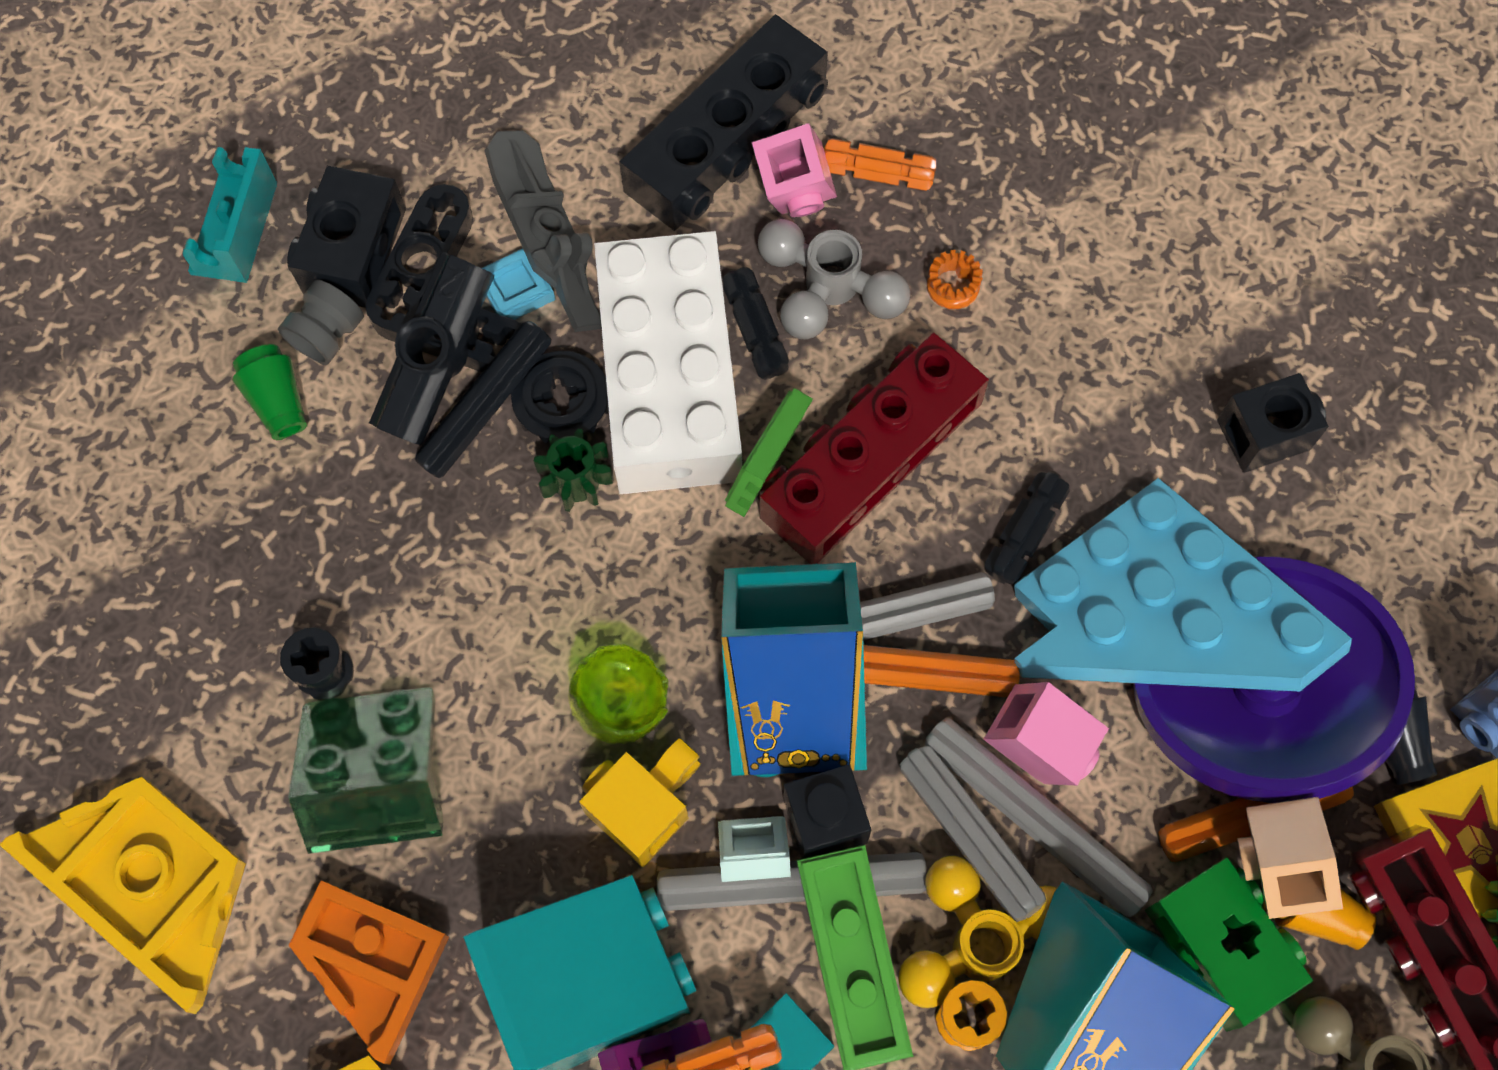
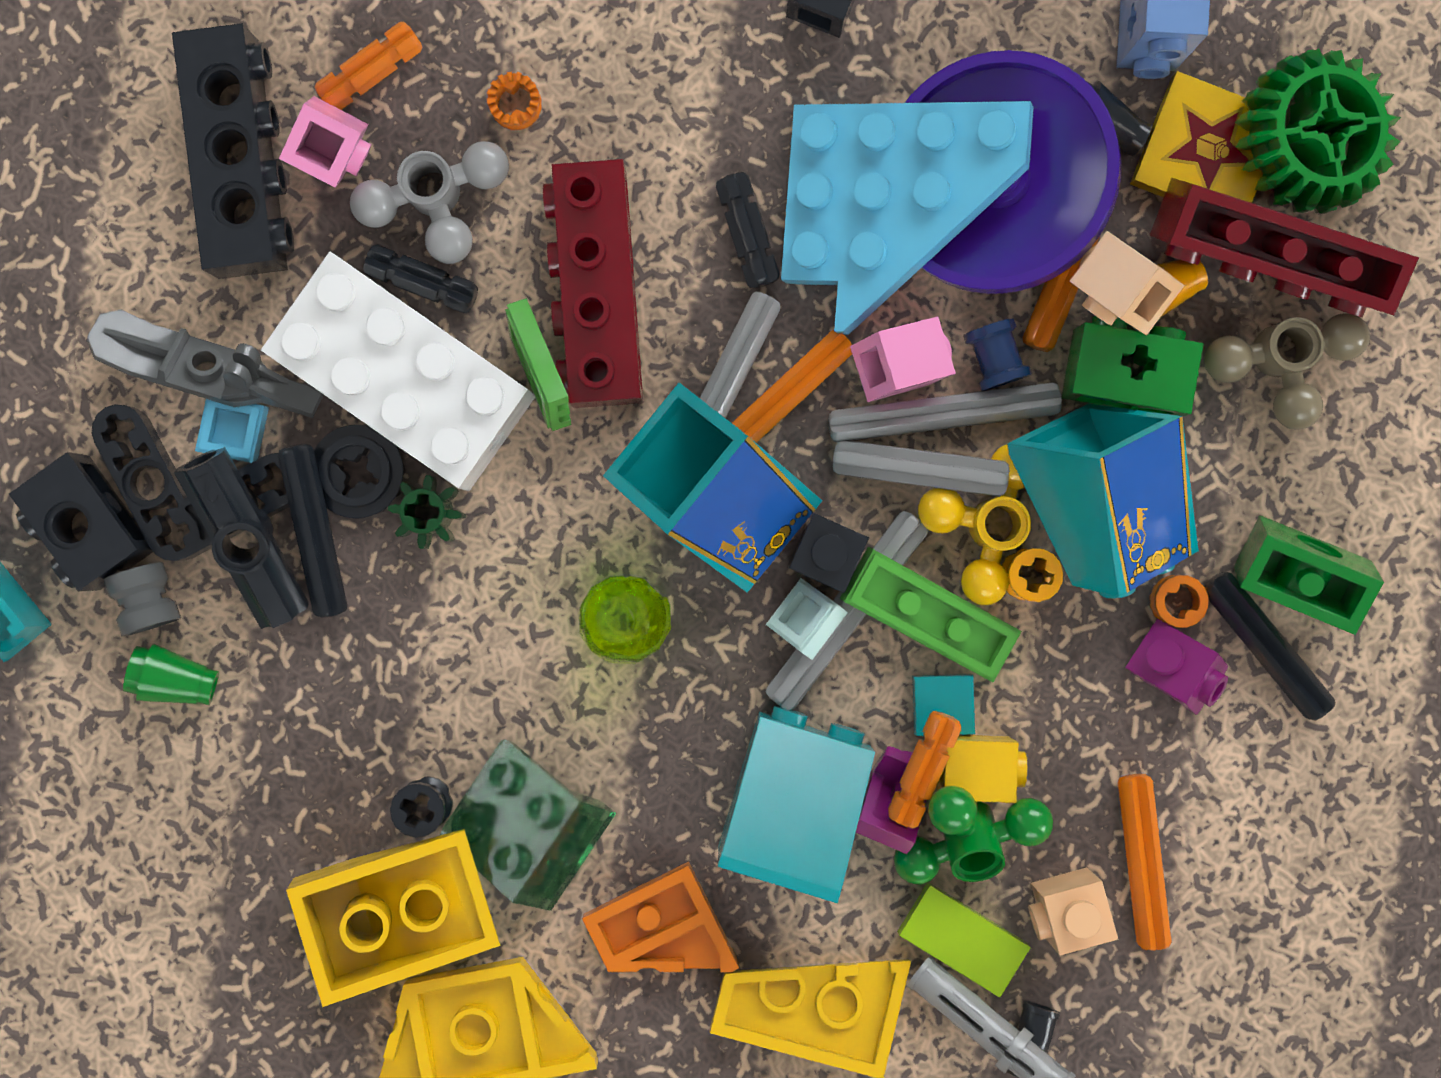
camera: 55 degrees left, 20 degrees up
yellow brick [579,738,701,868] -> none
none -> yellow slope [286,829,500,1007]
none -> dark blue bush [963,318,1032,391]

